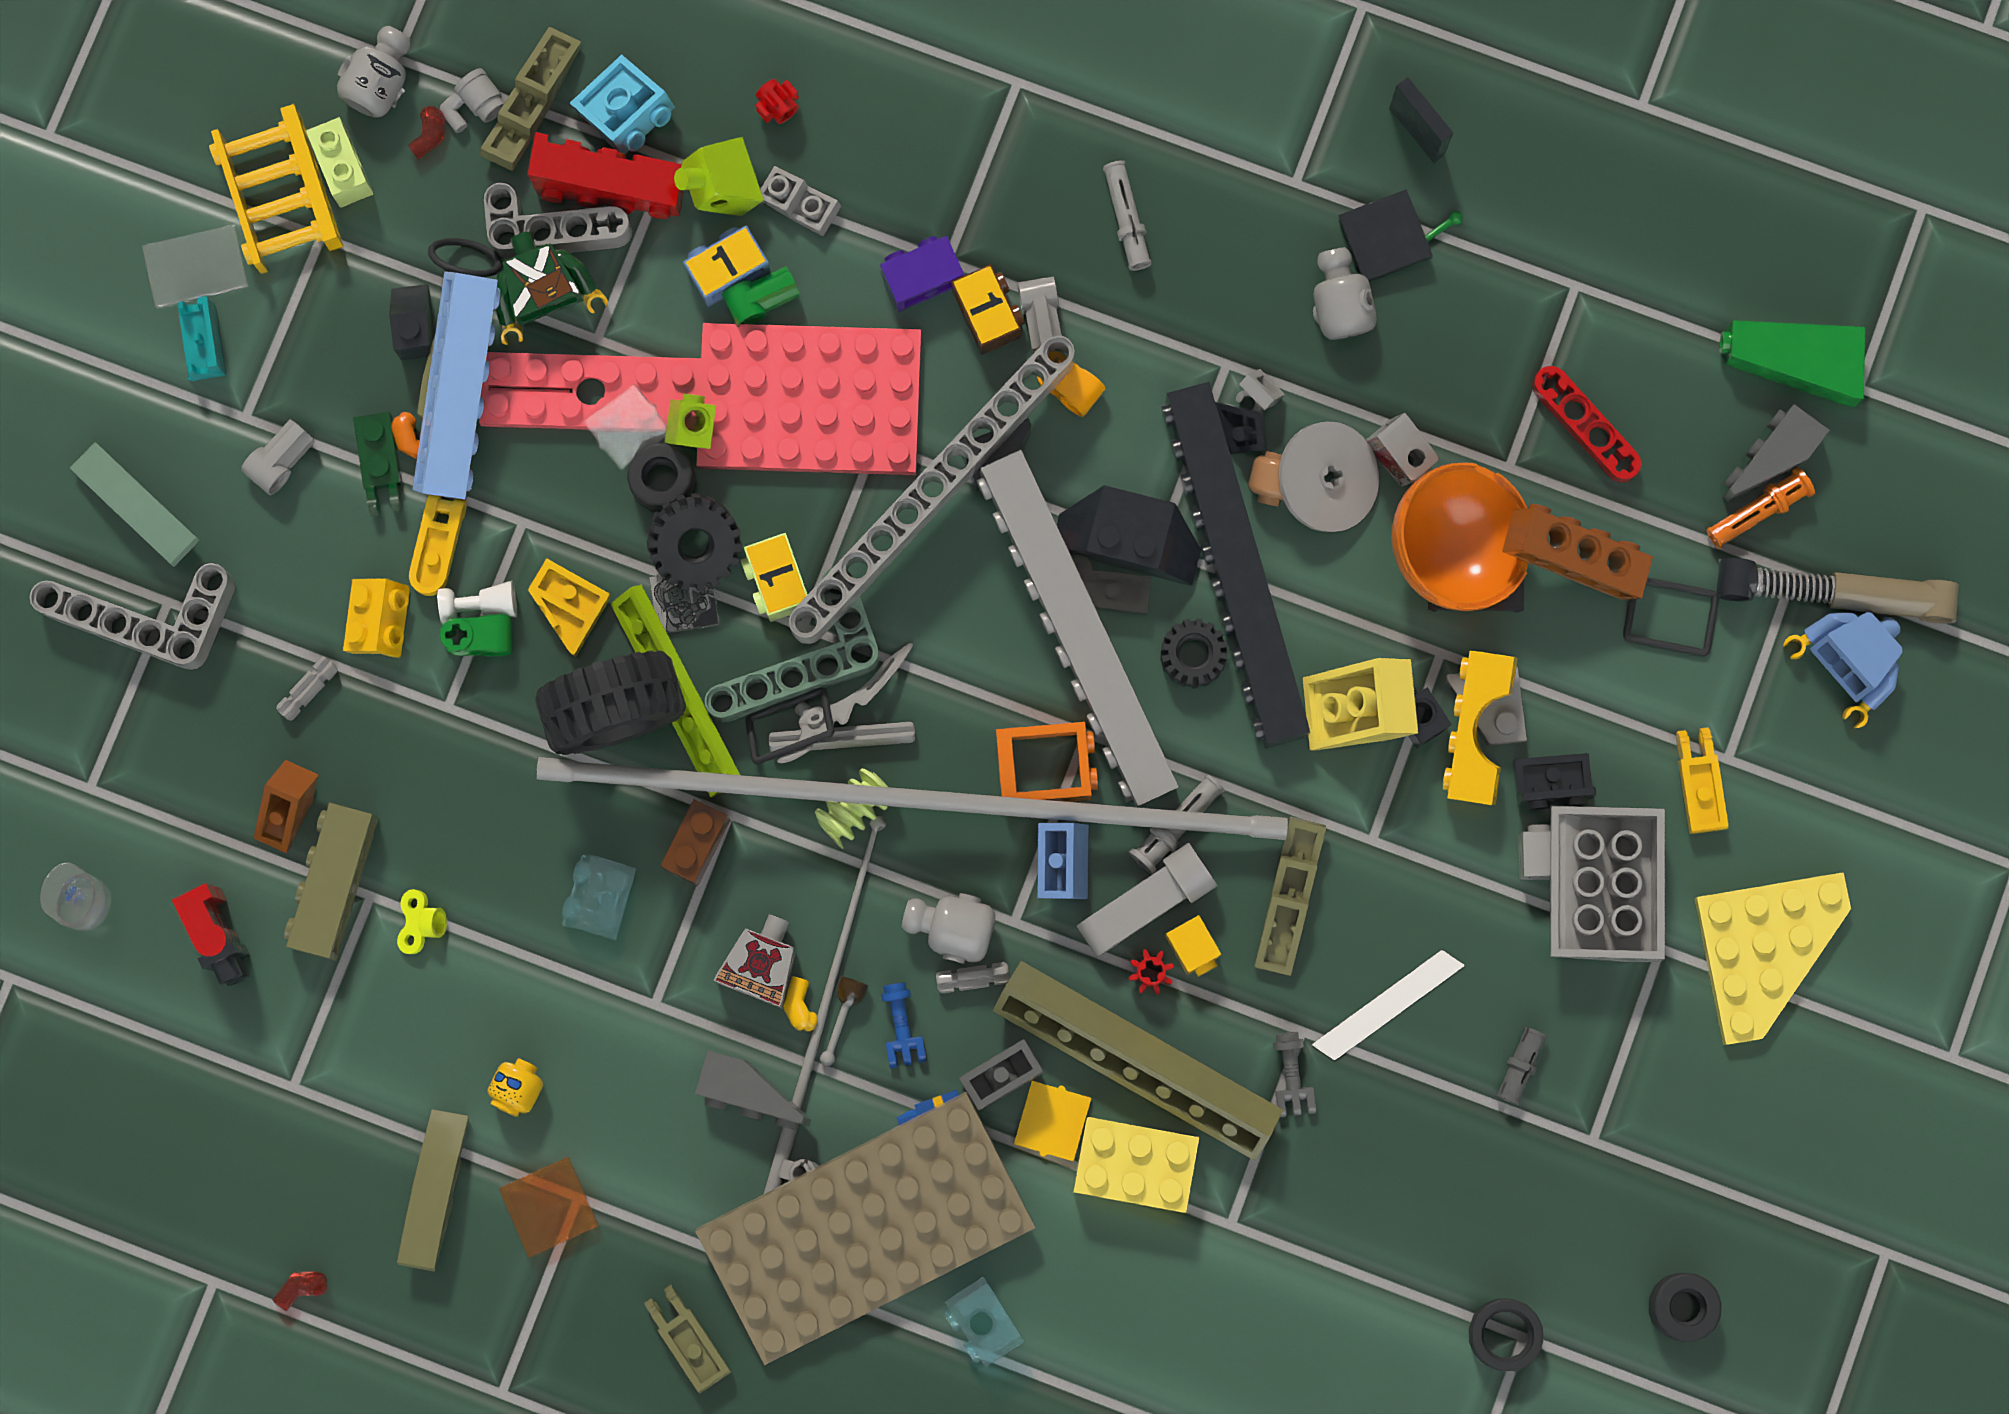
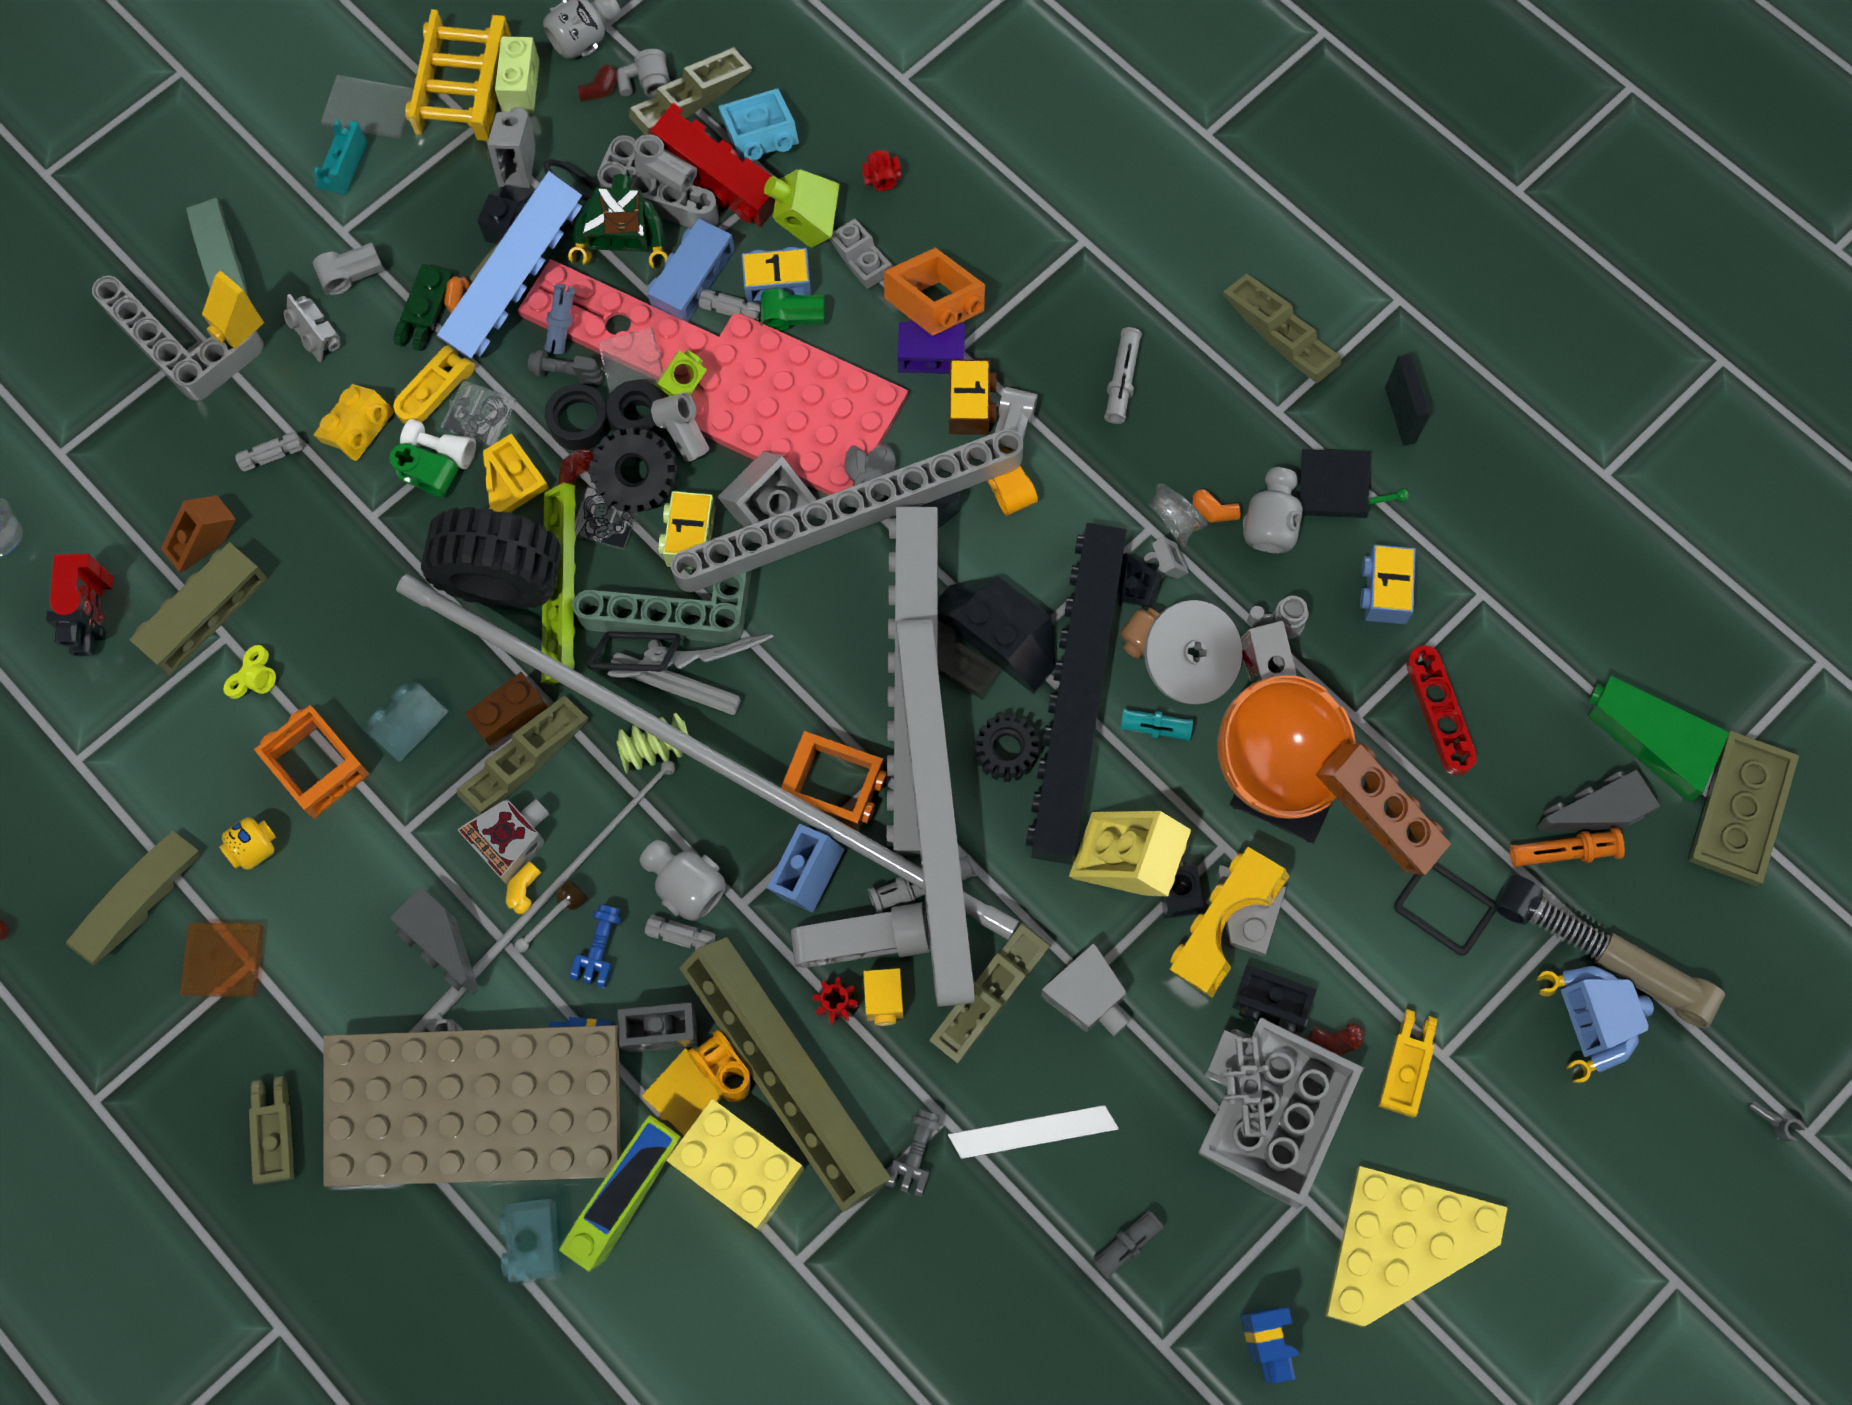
camera: 25 degrees right, 10 degrees down
none -> yellow slope [202,270,264,349]
none -> orange window [254,705,370,819]
none -> light grey hinge [284,294,341,362]
none -> clear piece [440,380,517,446]
none -> olive slope [457,695,588,816]
none -> light grey torso [487,107,535,188]
none -> dark grey hinge [528,350,604,385]
none -> sand blue pin [544,284,575,354]
none -> black tyre [544,384,610,451]
none -> clear red arm [558,448,594,486]
none -> slope [559,1115,681,1272]
none -> light grey piece [635,134,697,193]
none -> medium blue brick [647,218,735,322]
none -> light grey piece [651,392,710,462]
none -> light orange piece [687,1029,751,1103]
none -> light grey axle [698,289,761,321]
none -> light grey slope [718,451,816,539]
none -> dark grey plate [844,444,896,502]
none -> orange window [884,248,985,336]
none -> light grey beam [896,618,975,1007]
none -> light grey torso [1041,944,1129,1037]
none -> teal pin [1120,708,1193,741]
none -> clear hat [1148,483,1209,549]
none -> orange arm [1192,489,1240,523]
none -> light grey piece [1220,1037,1272,1138]
none -> olive slope [1223,273,1341,383]
none -> blue hips [1240,1307,1299,1384]
none -> light grey piece [1247,596,1309,639]
none -> clear red arm [1308,1023,1364,1056]
none -> brick [1360,545,1416,624]
none -> olive plate [1688,731,1799,887]

